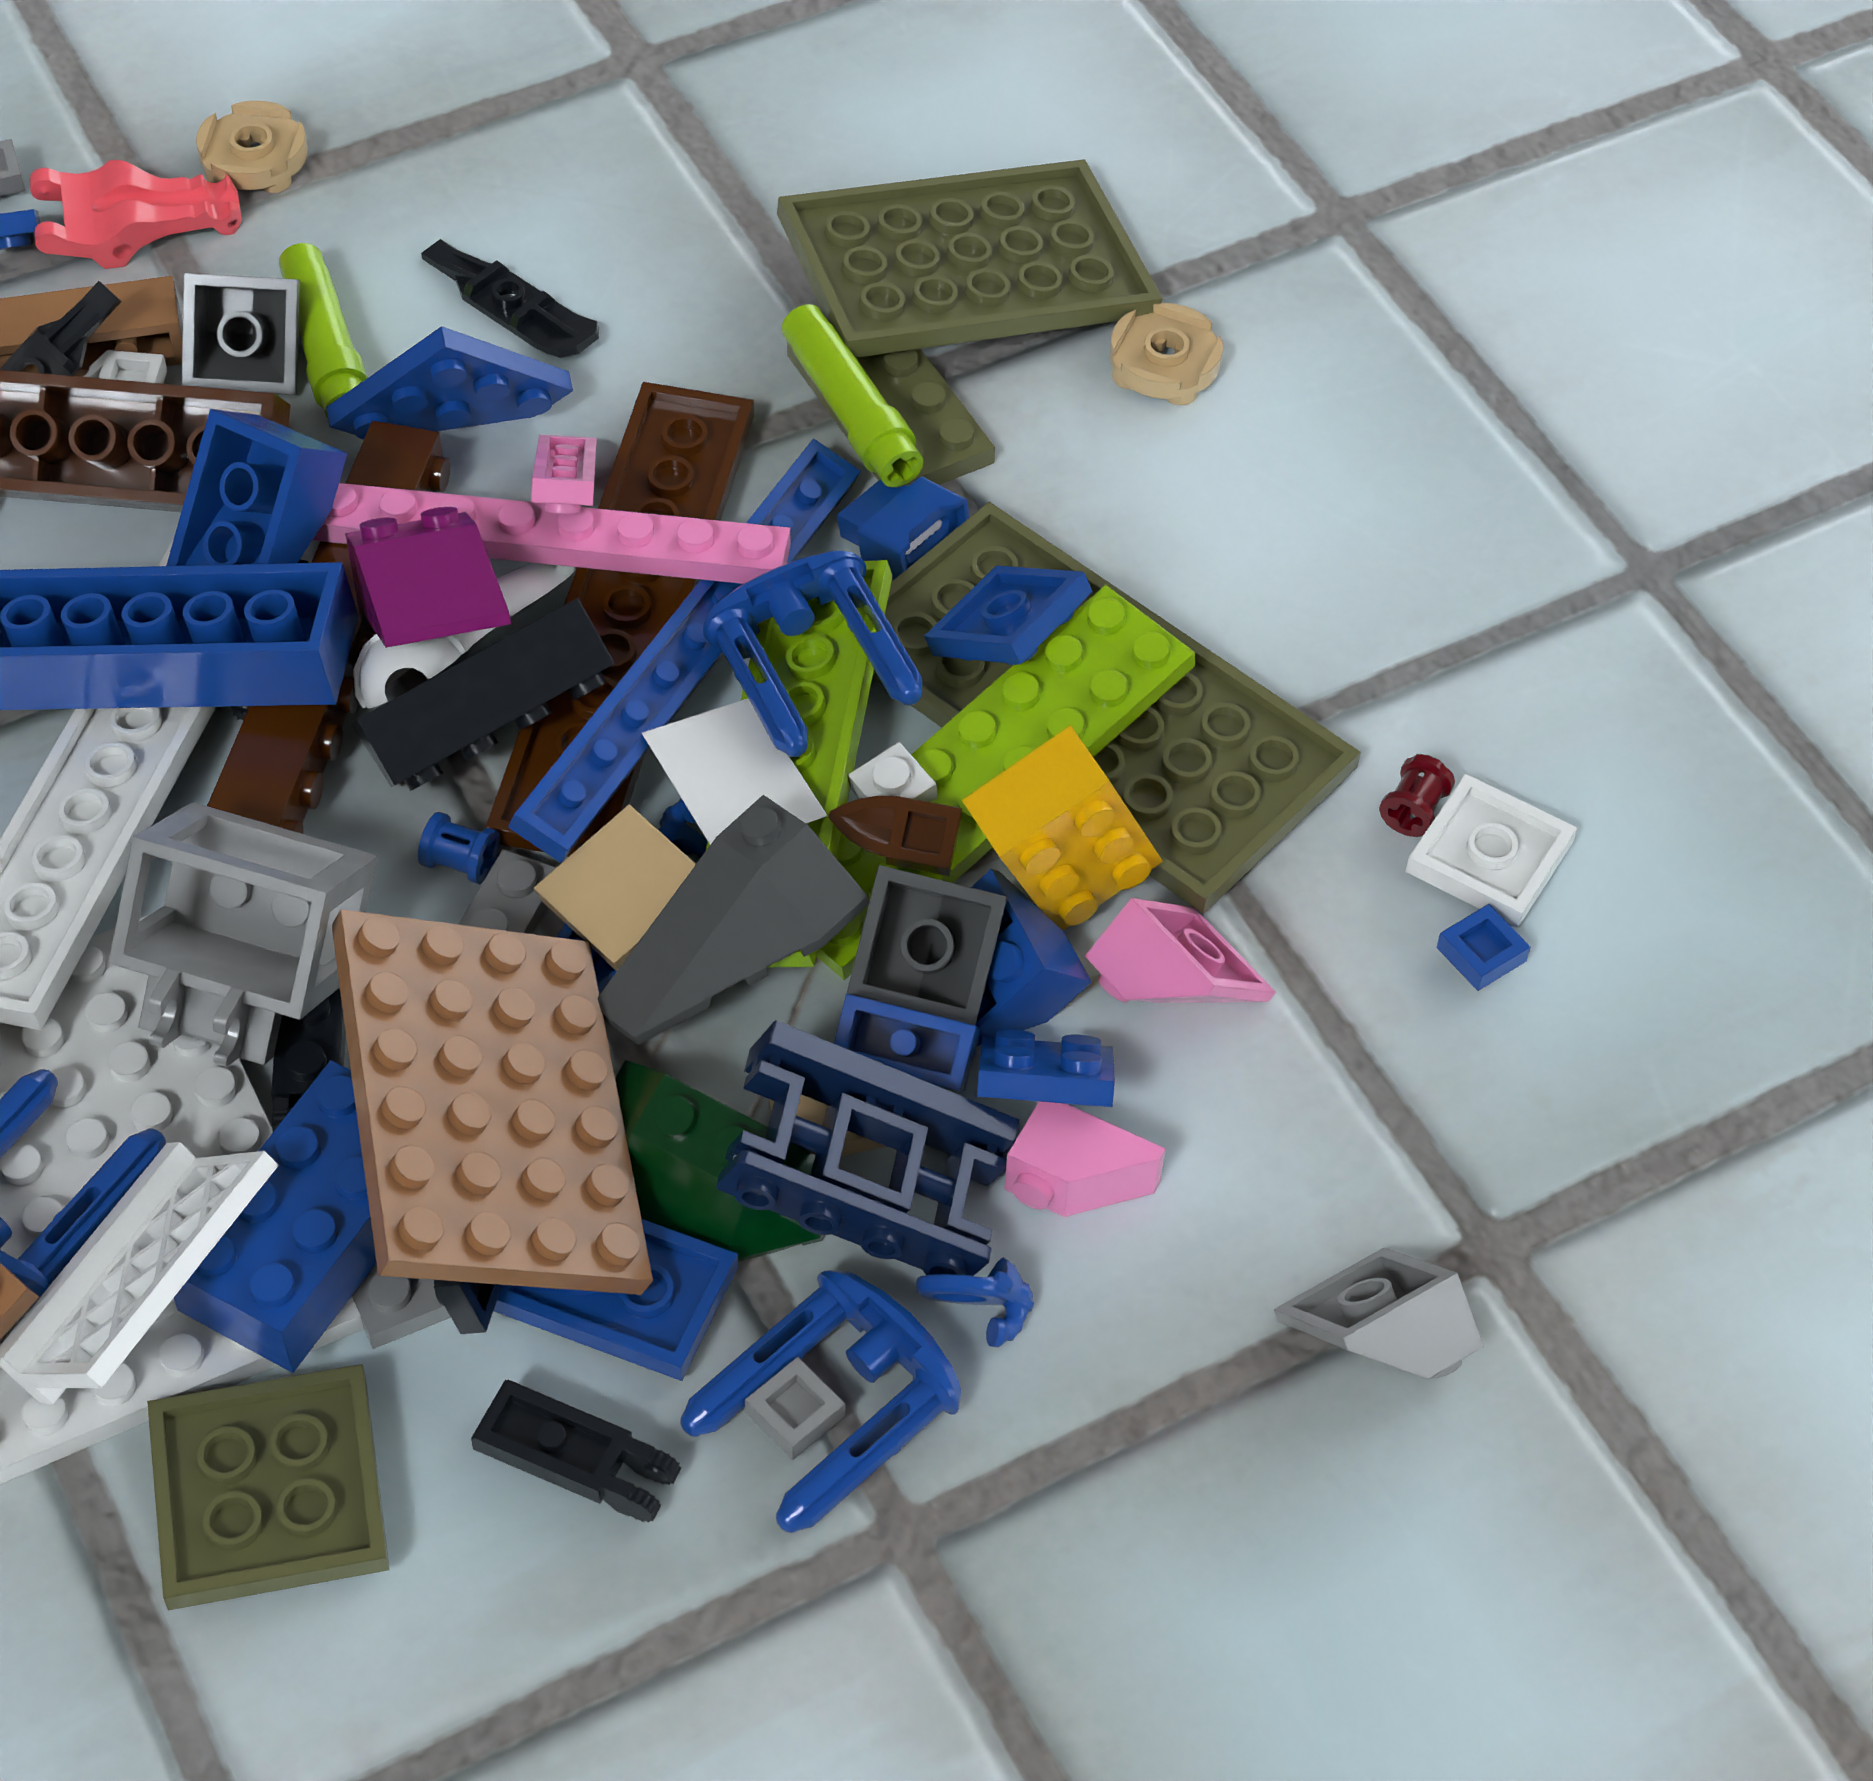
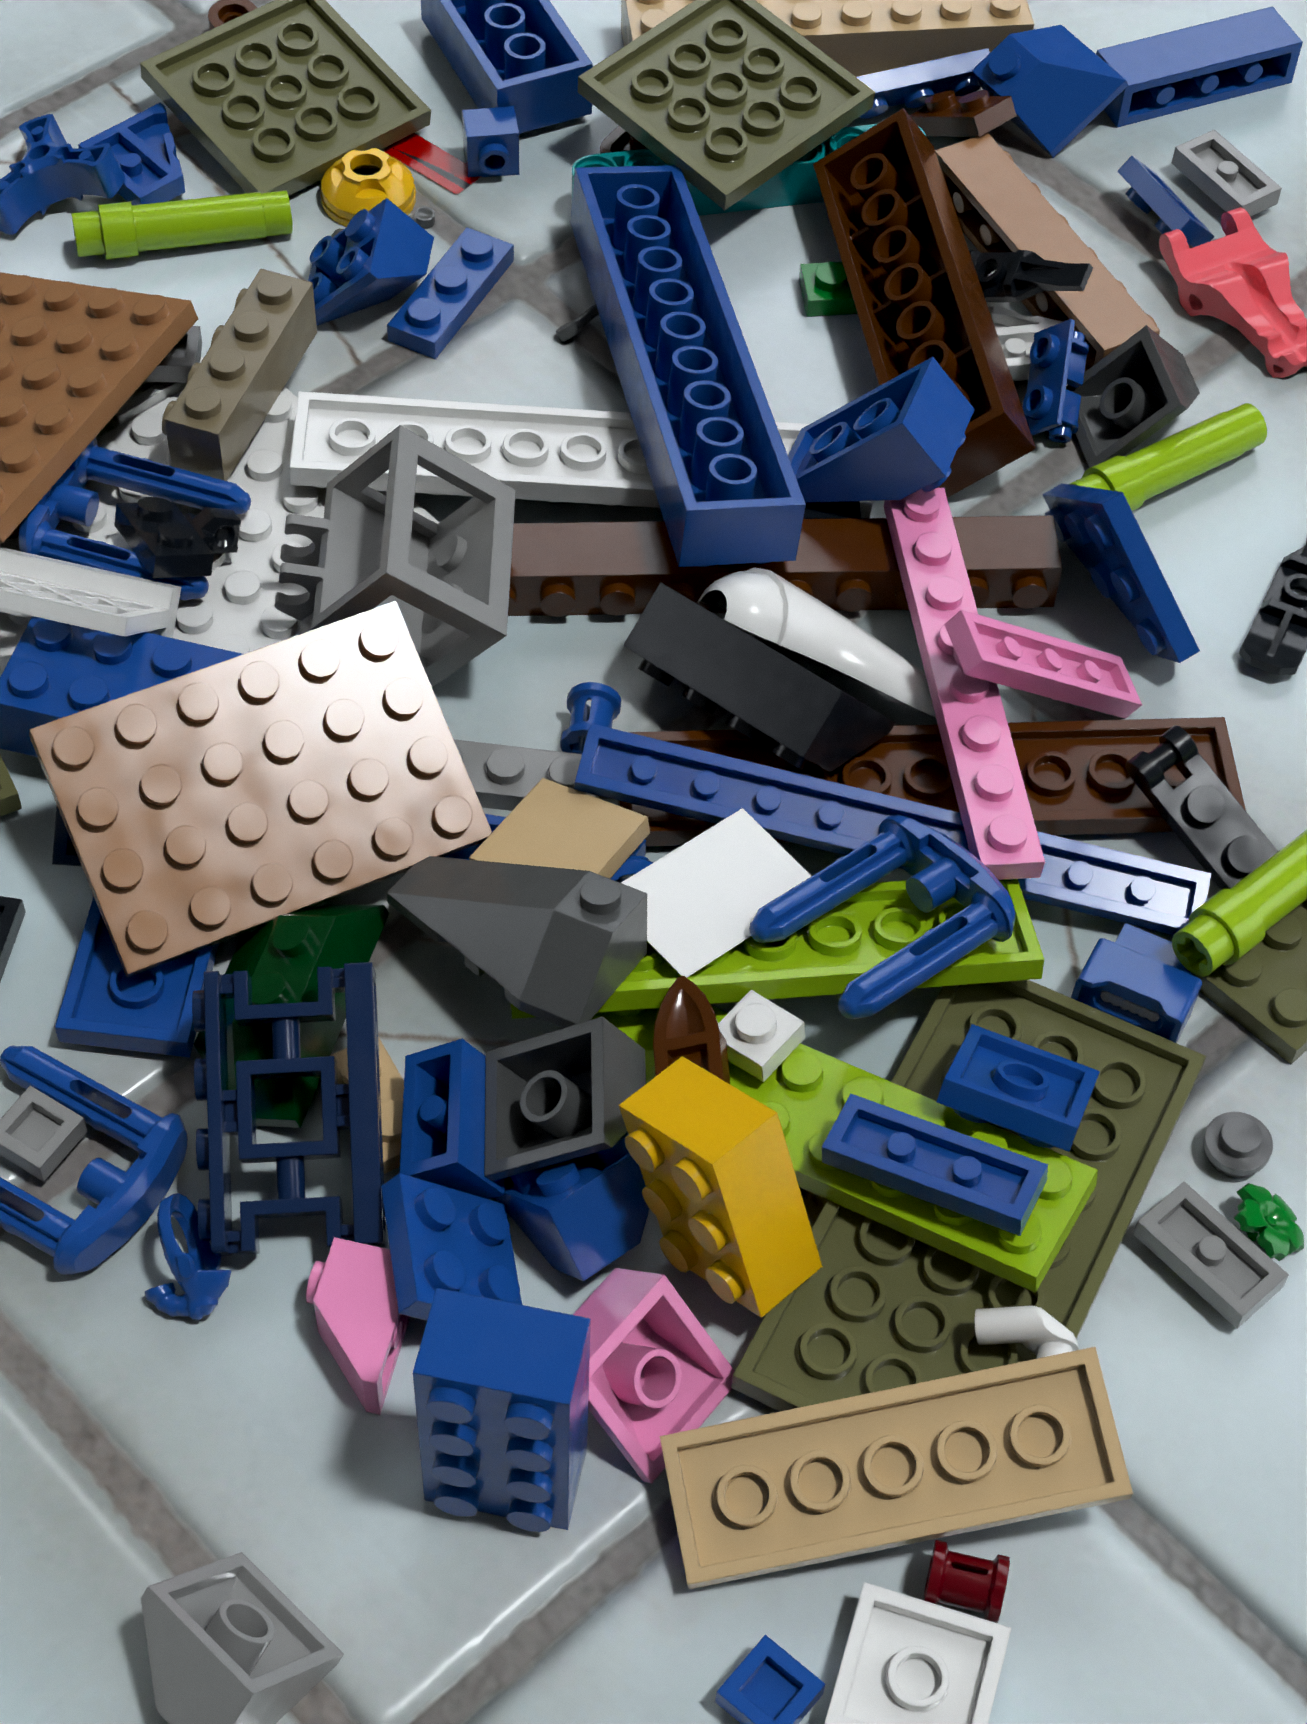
camera: 75 degrees right, 0 degrees up
magenta slope [345,507,511,648] -> none
none -> black hinge [114,497,241,578]
none -> blue brick [413,1288,591,1532]
none -> tan plate [659,1347,1133,1589]
none -> blue plate [822,1094,1048,1236]
none -> white arm [975,1305,1079,1359]
none -> blue hinge [1022,319,1089,443]
none -> black plate [1125,725,1278,890]
none -> light grey plate [1133,1181,1289,1329]
none -> flat silver plate [1203,1112,1273,1178]
none -> green plant [1234,1183,1304,1261]

